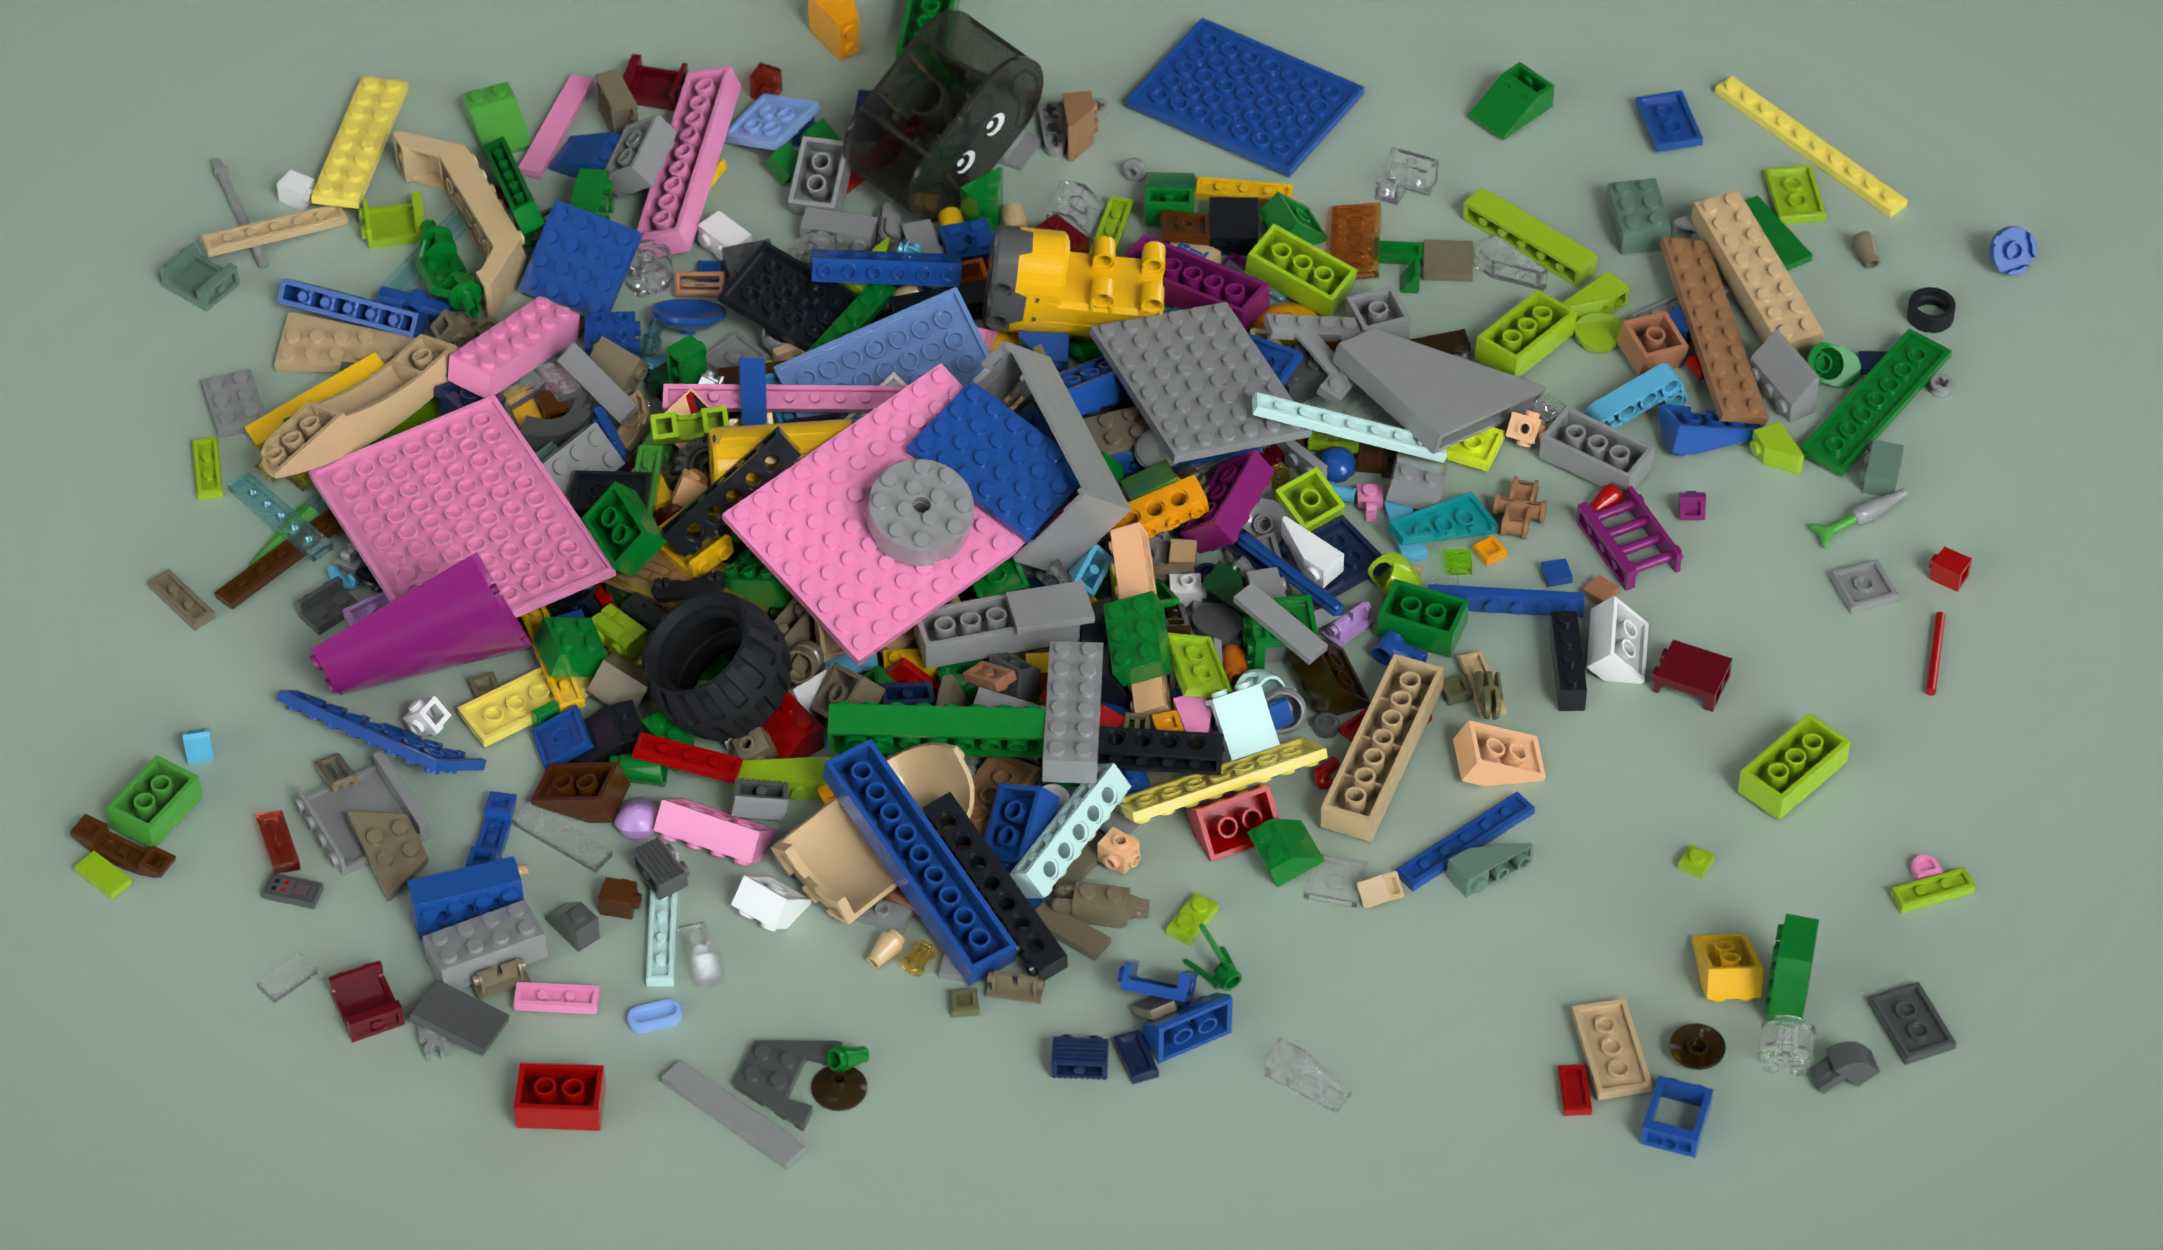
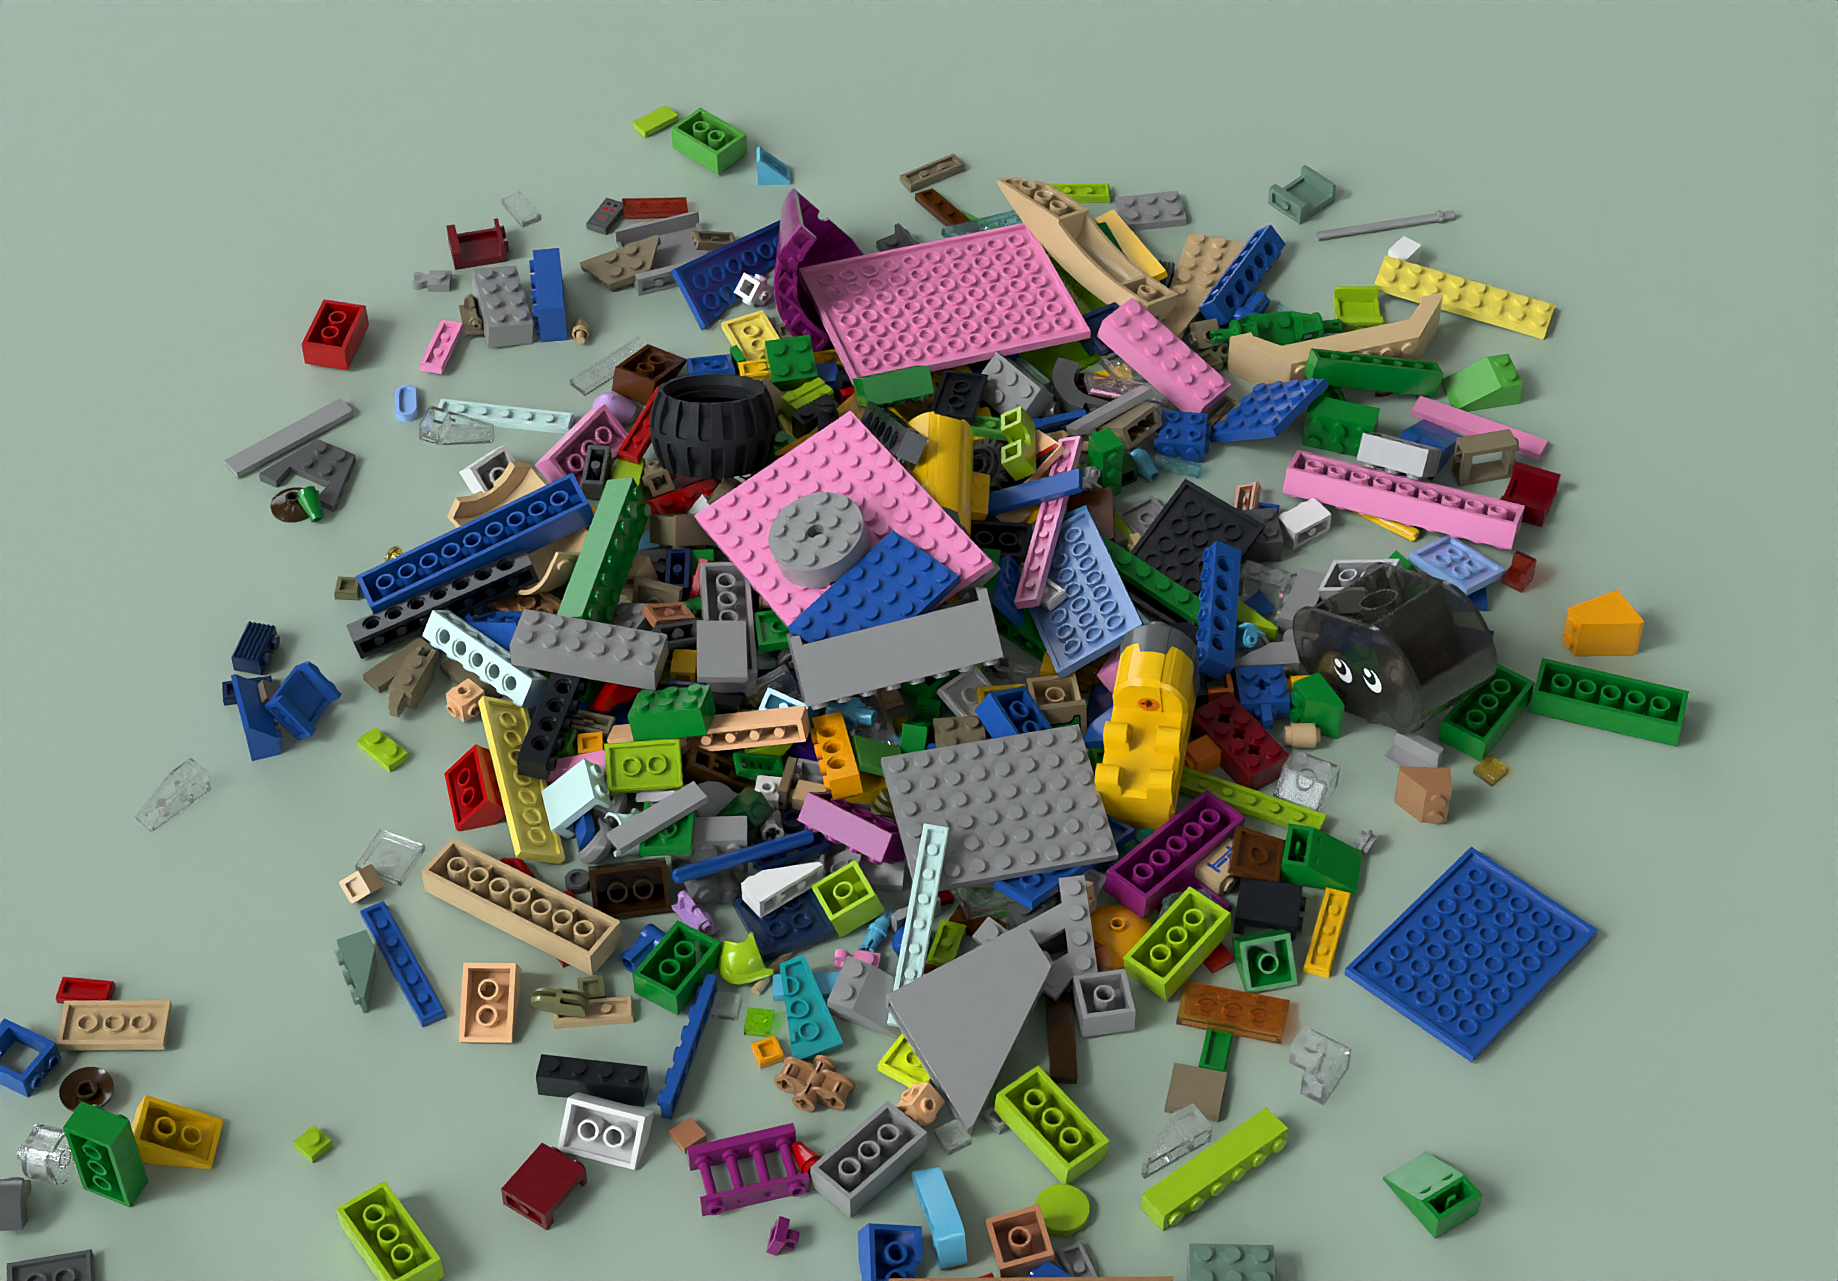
camera: 100 degrees right, 0 degrees up
reddish brown slope [70,814,176,878] -> none
tan tile [200,205,348,258] -> none
dark grey tile [409,979,510,1056] -> none
blue slope [466,791,517,867] -> none
dark grey slope [545,902,600,952] -> none
reddish brown brick [598,877,642,920] -> none
clear brick [624,239,673,298] -> none
dark grey brick [631,837,689,900] -> none
blue dish [652,299,726,335] -> none
tan cone [866,928,905,969] -> none
dark tan hinge [986,969,1045,1004] -> none
light grey beam [1039,97,1108,158] -> none
green plant [1183,923,1242,990] -> none
green slope [1247,819,1325,887] -> none
clear yellow bush [1270,464,1290,489] -> none
green slope [1400,259,1420,294] -> none
blue tile [1540,558,1573,587] -> none
lime slope [1561,271,1630,322] -> none

